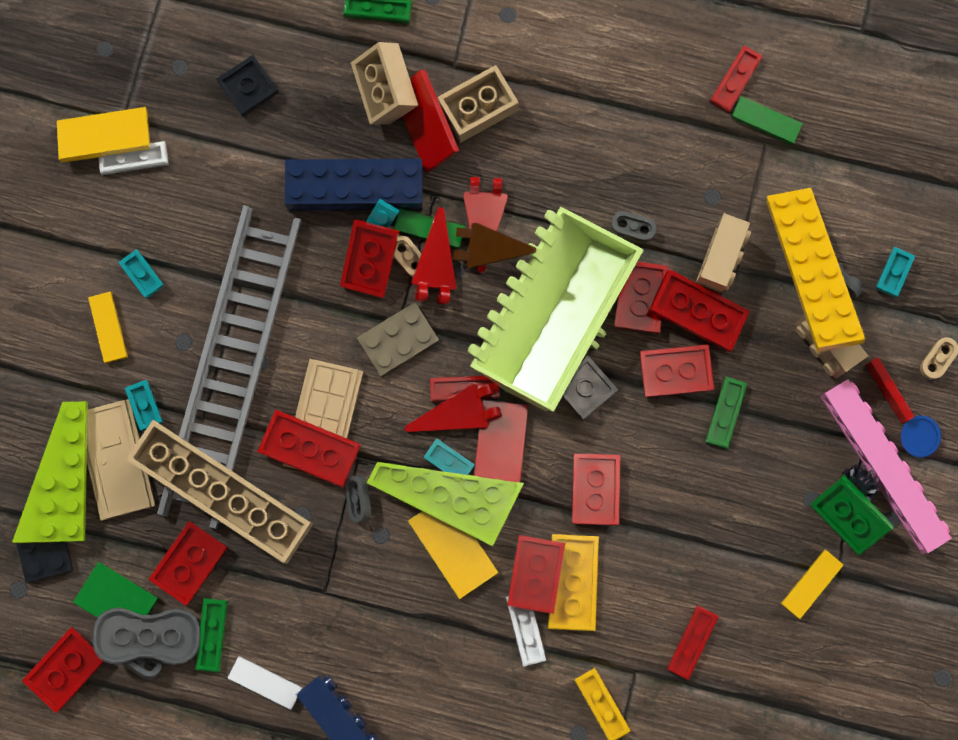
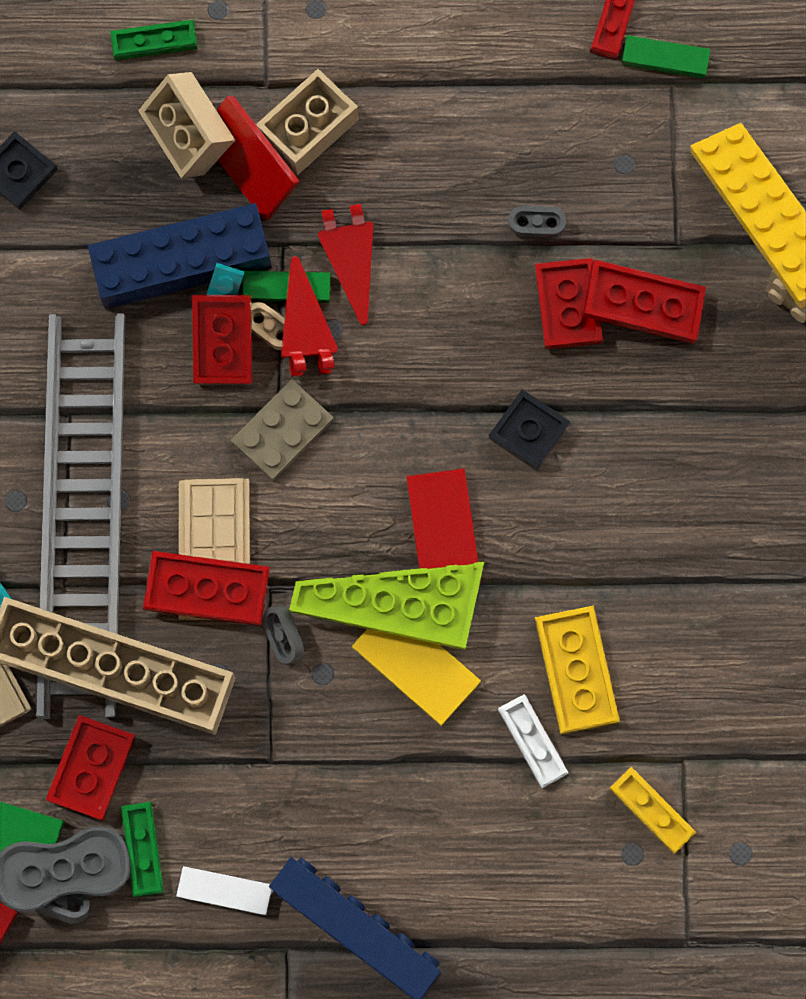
camera: 10 degrees left, 5 degrees down
red flag [404,384,502,432] -> none
teal plate [423,439,475,475] -> none
red tile [430,376,500,402] -> none
reddish brown flag [453,222,536,268] -> none
yellowish green piece [468,207,643,412] -> none
red plate [507,535,566,614] -> none
plate [572,453,620,526] -> none
red plate [639,344,714,398] -> none
red tile [666,605,719,680] -> none
tan brick [696,213,751,295] -> none
green tile [705,376,748,449] -> none

